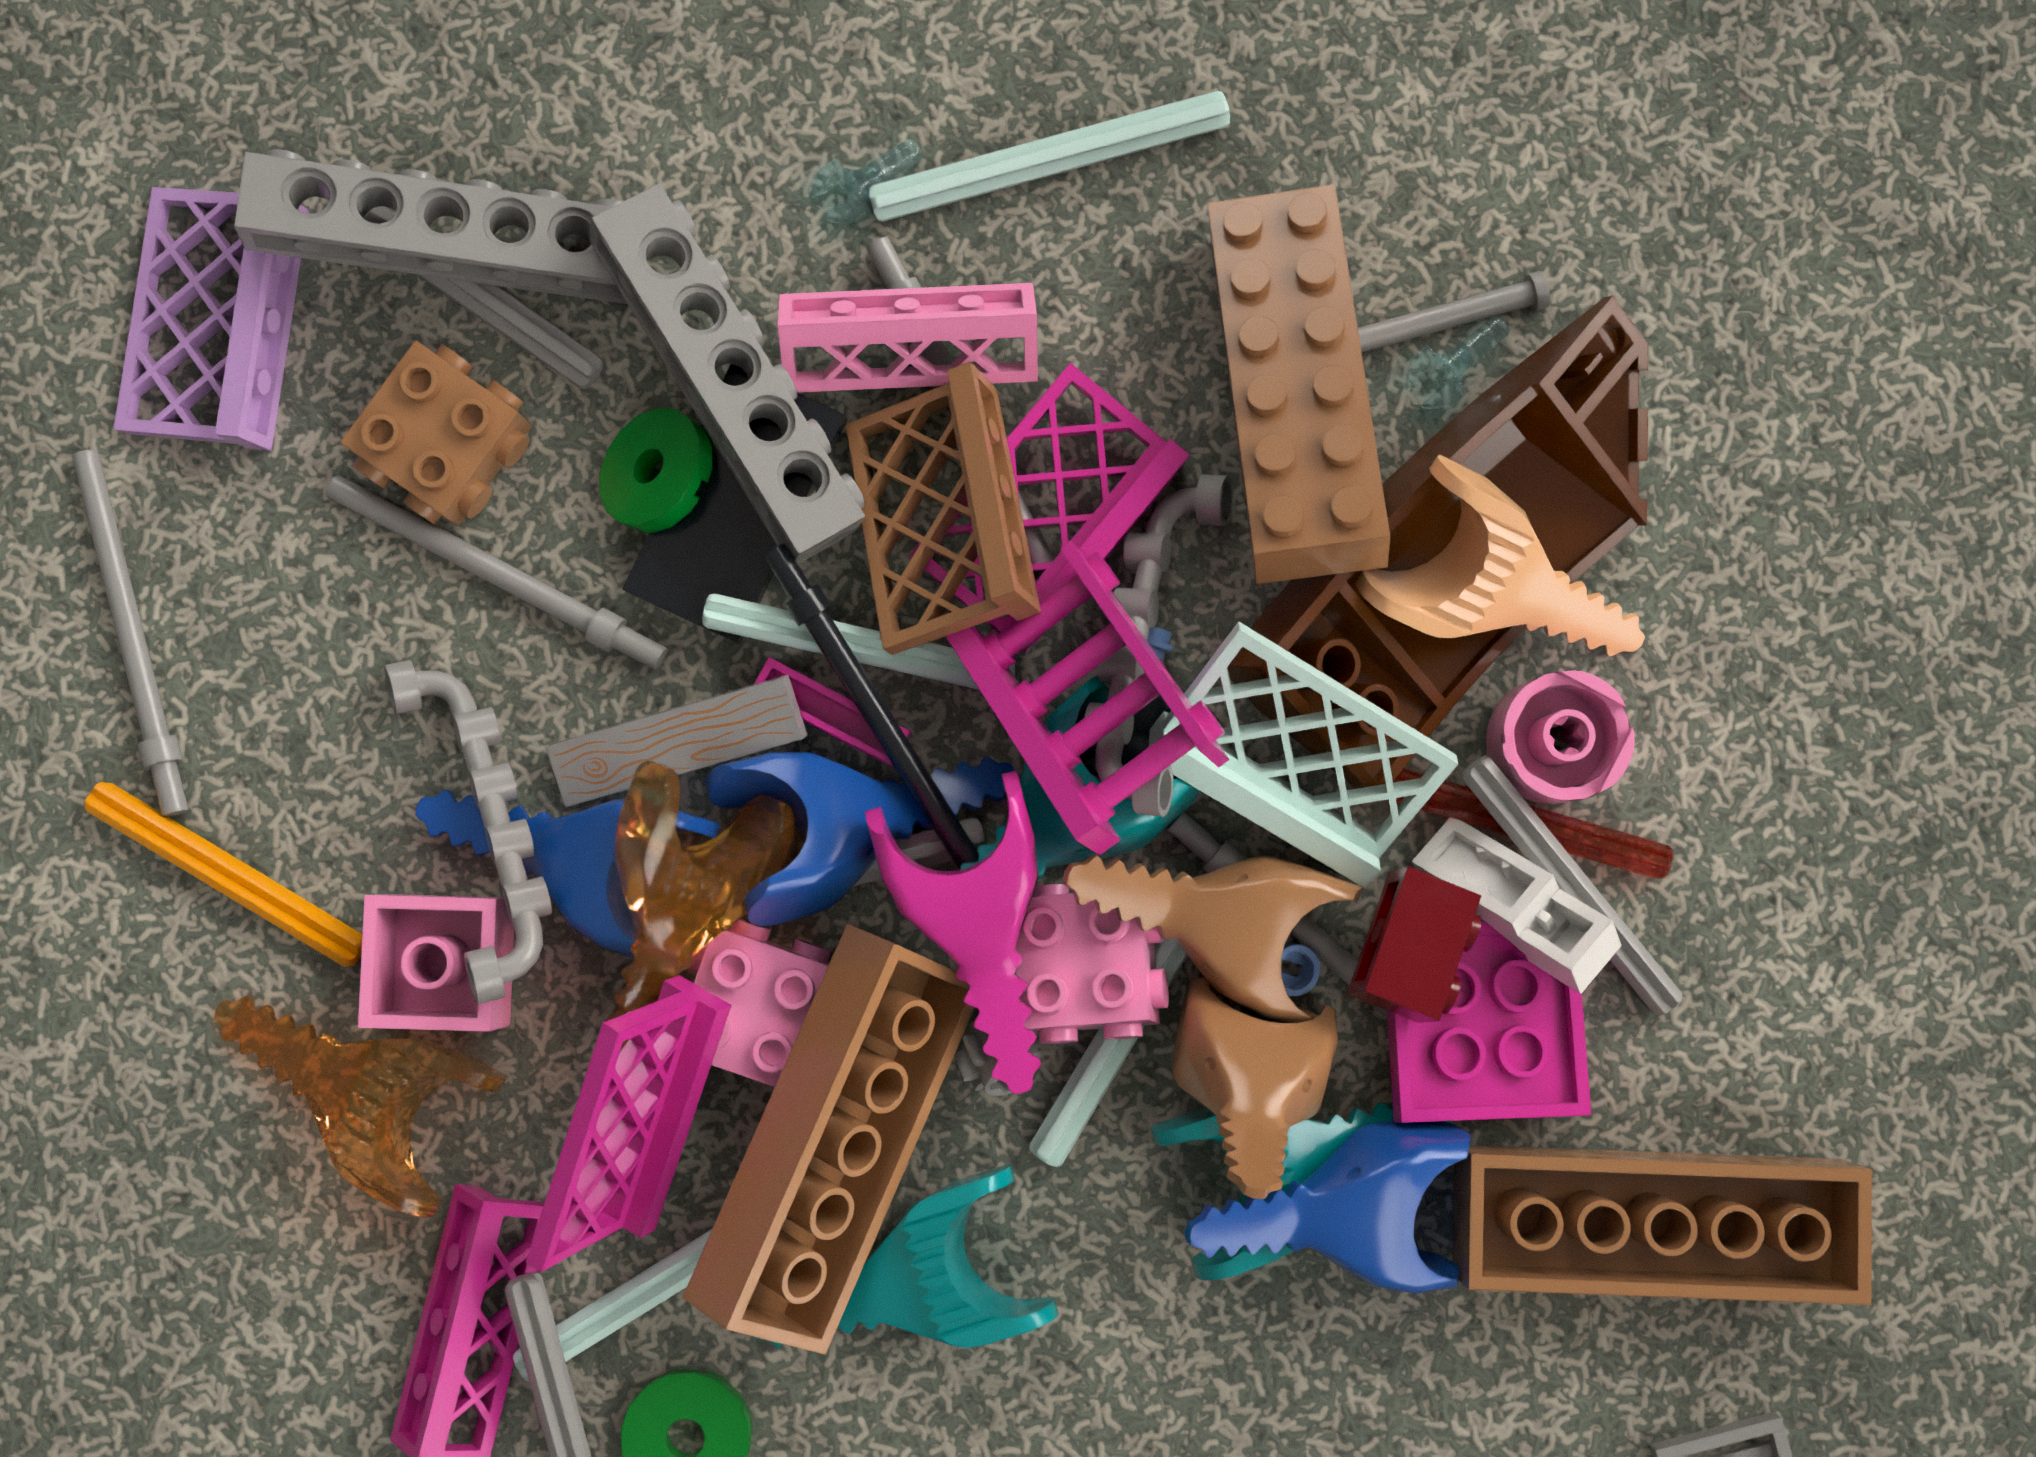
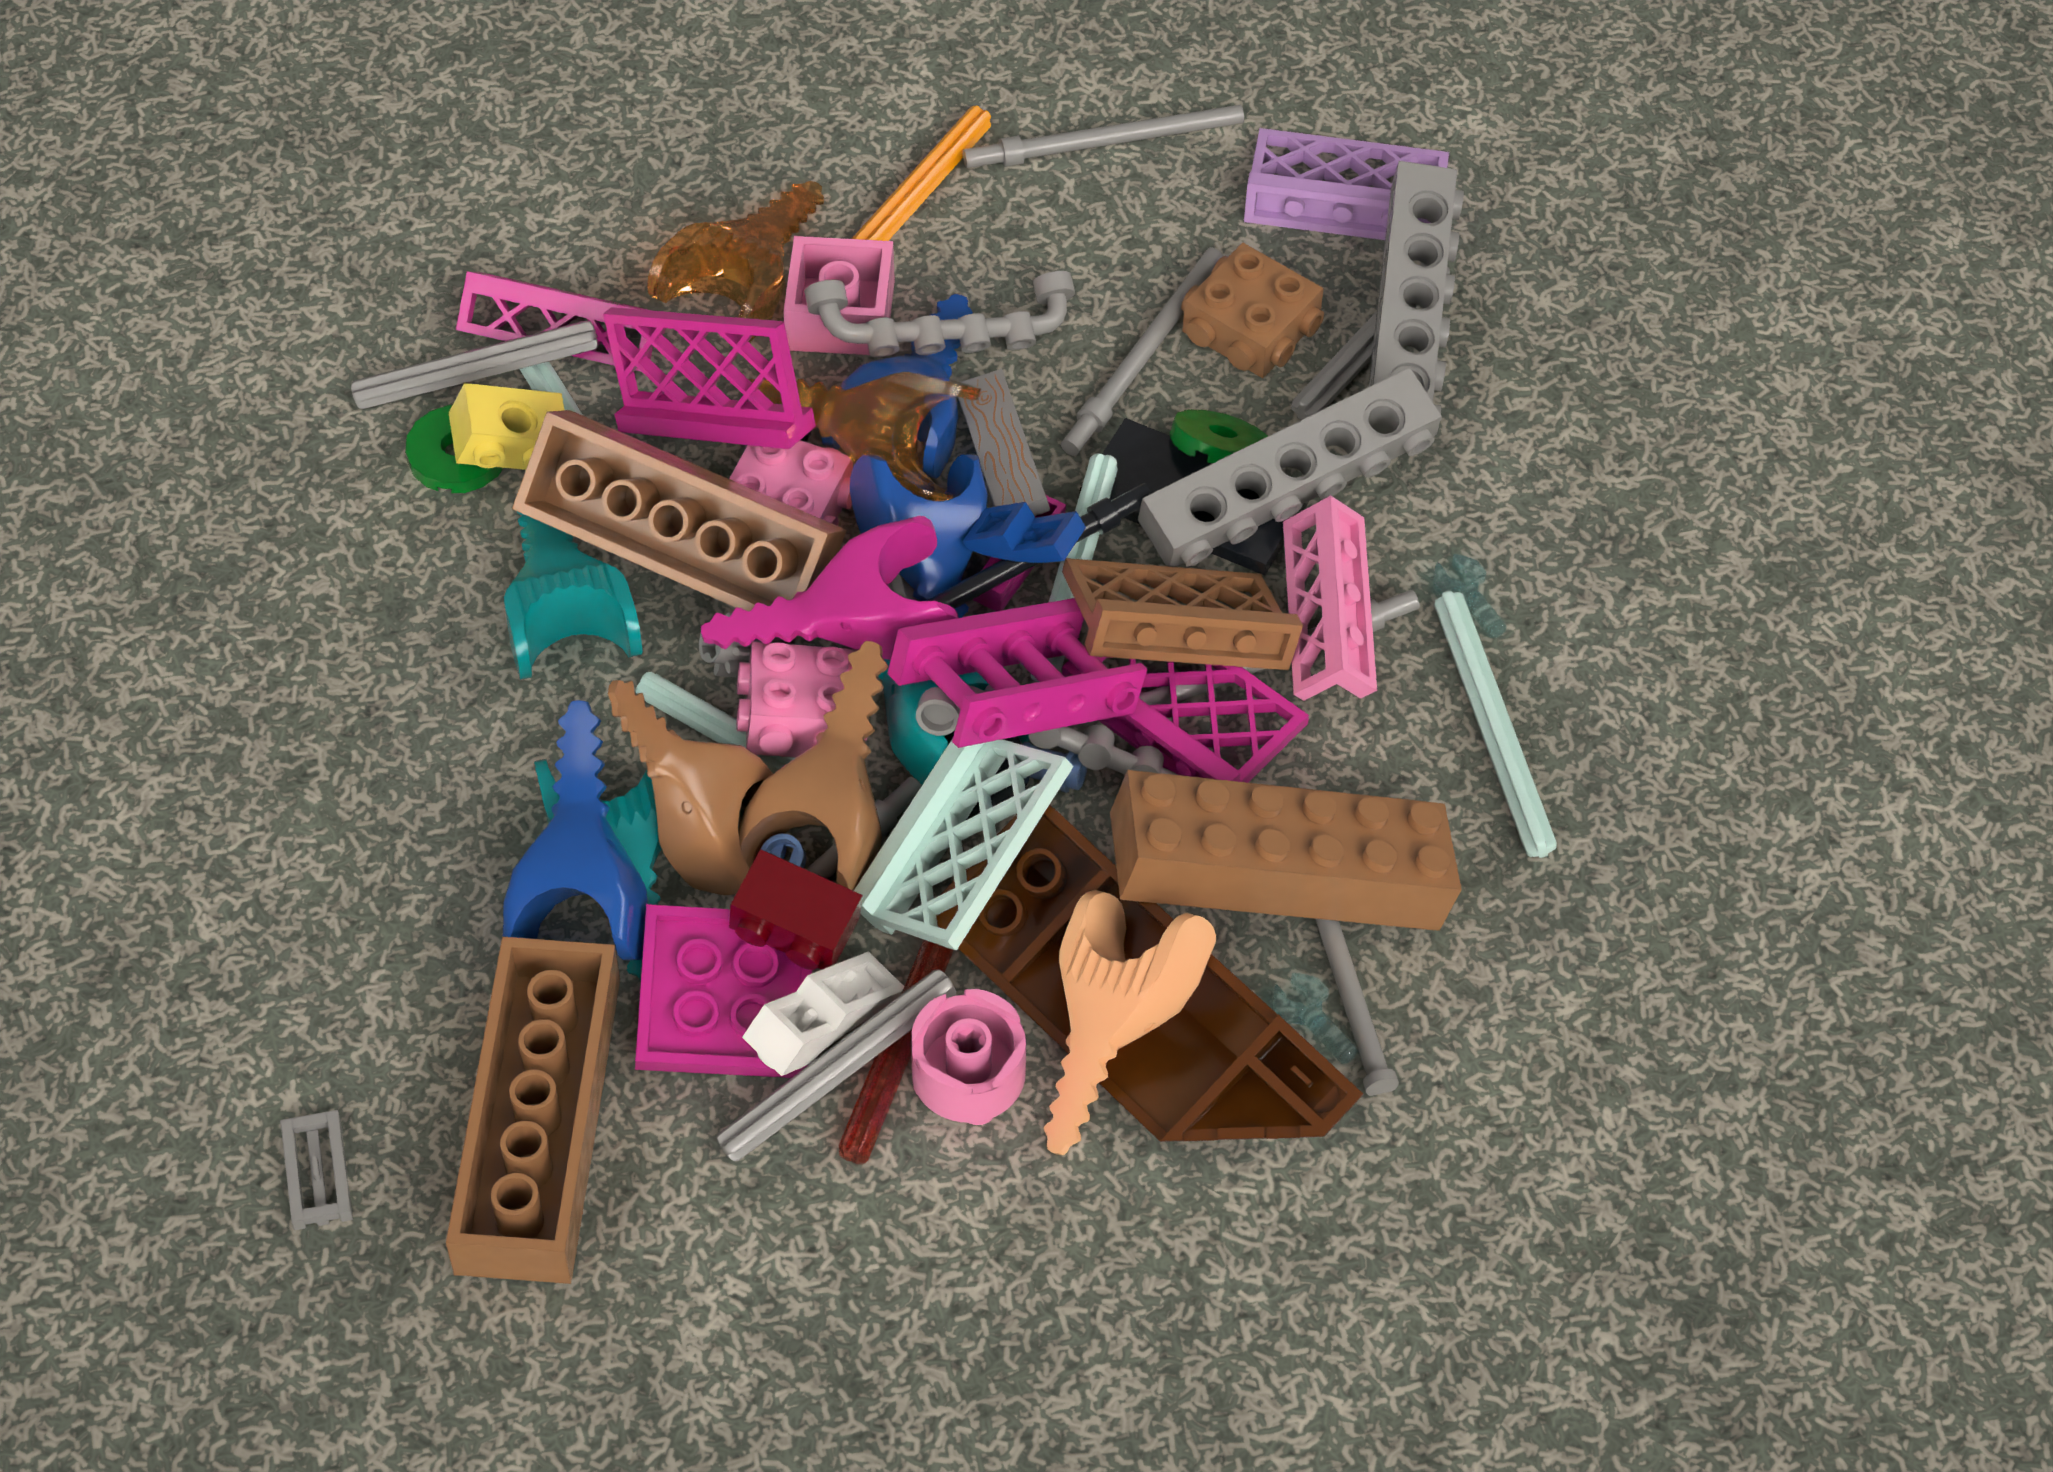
camera: 90 degrees right, 30 degrees down
none -> light yellow brick [449,383,564,470]
none -> blue slope [963,502,1086,563]

